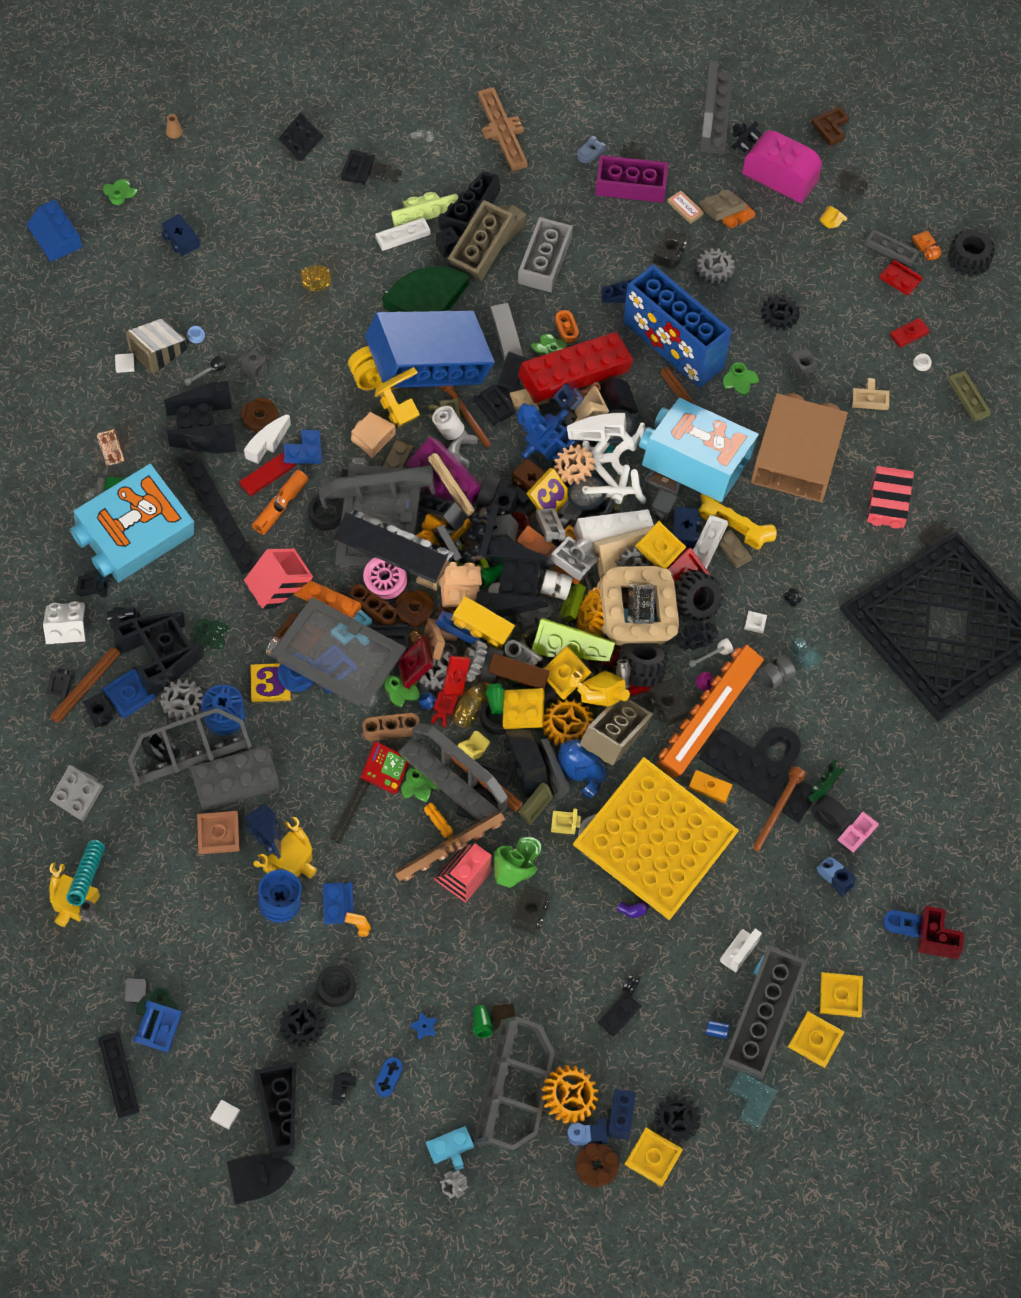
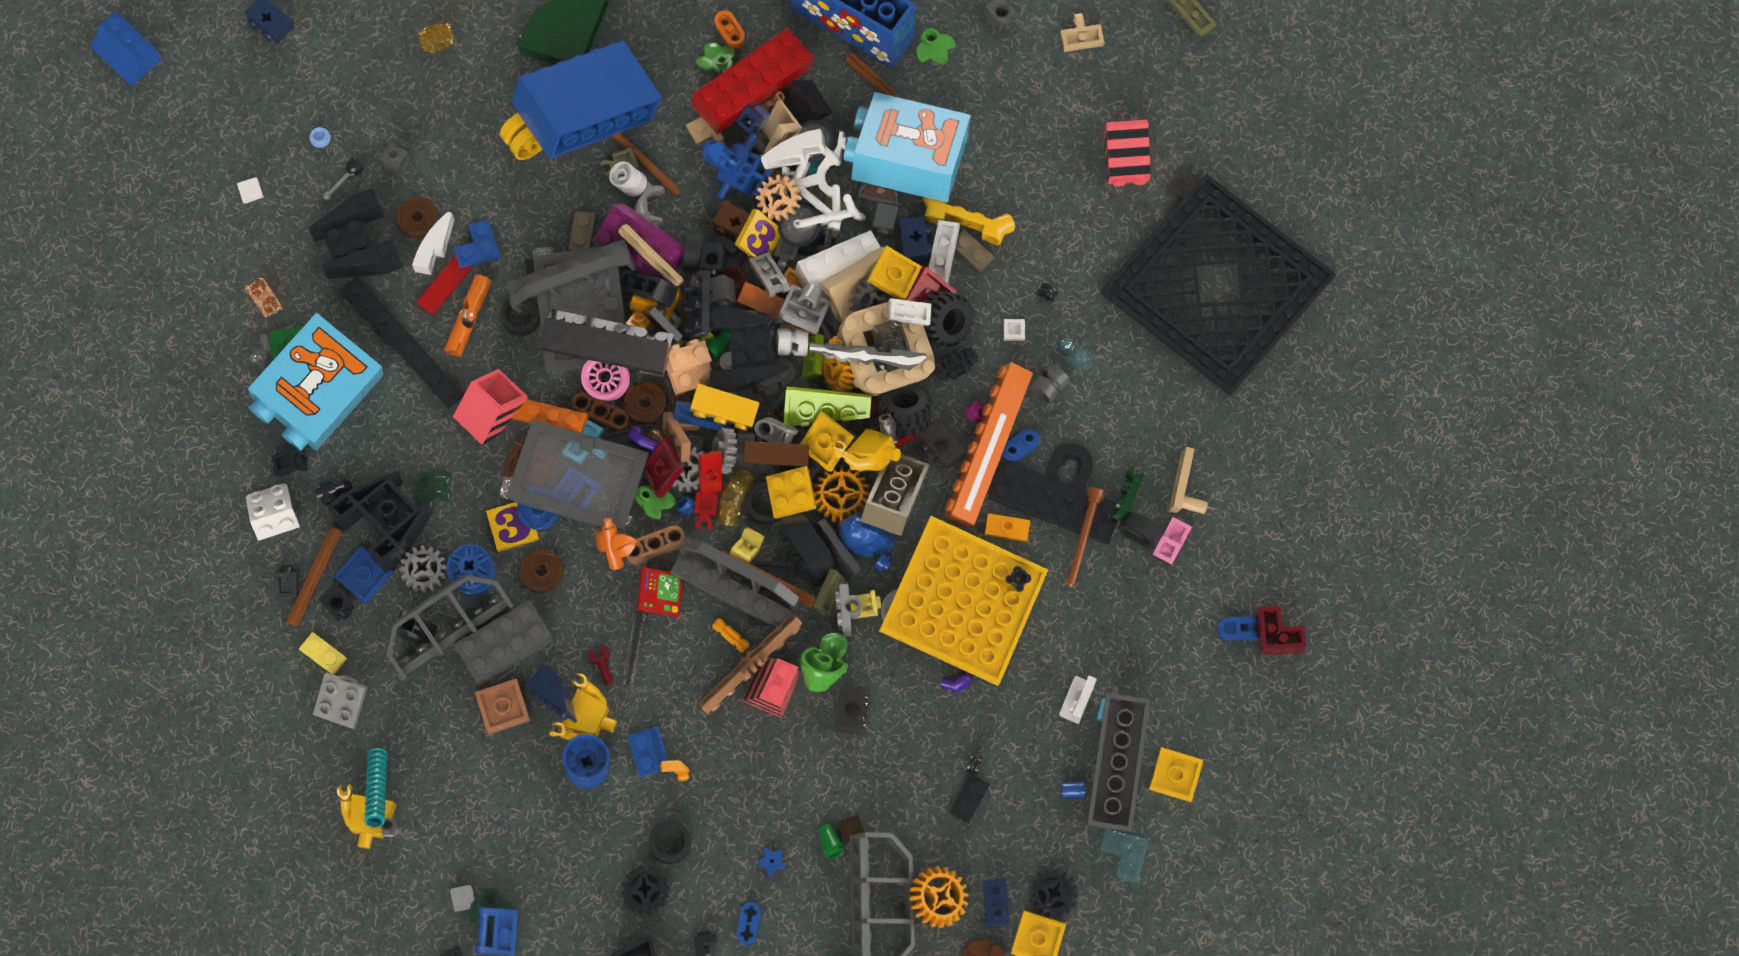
camera: 10 degrees left, 10 degrees up
dark tan slope [126,319,187,374] -> none
light nougat torso [351,412,396,458] -> none
yellow piece [374,367,420,428] -> none
bright green plate [401,767,439,802] -> none
black plate [473,384,515,426] -> none
green cone [485,684,505,714] -> none
light grey slope [490,303,523,362] -> none
black plate [497,352,530,392] -> none
leg [567,1118,608,1146] -> none
hinge [689,638,734,667] -> none
medium nougat brick [751,393,848,502] -> none
leg [816,856,856,897] -> none
yellow tile [820,972,863,1017] -> none
none -> light yellow plate [299,632,347,675]
none -> reddish brown plate [520,549,564,593]
none -> dark red bar [588,645,614,686]
none -> orange plant [595,518,637,570]
none -> dark purple arm [629,426,658,451]
none -> dark grey sword [809,344,927,371]
none -> light grey plate [835,584,862,637]
none -> white plate [887,299,931,326]
none -> blue plate [1002,429,1040,463]
none -> black plate [1006,566,1031,592]
none -> tan piece [1168,447,1208,514]

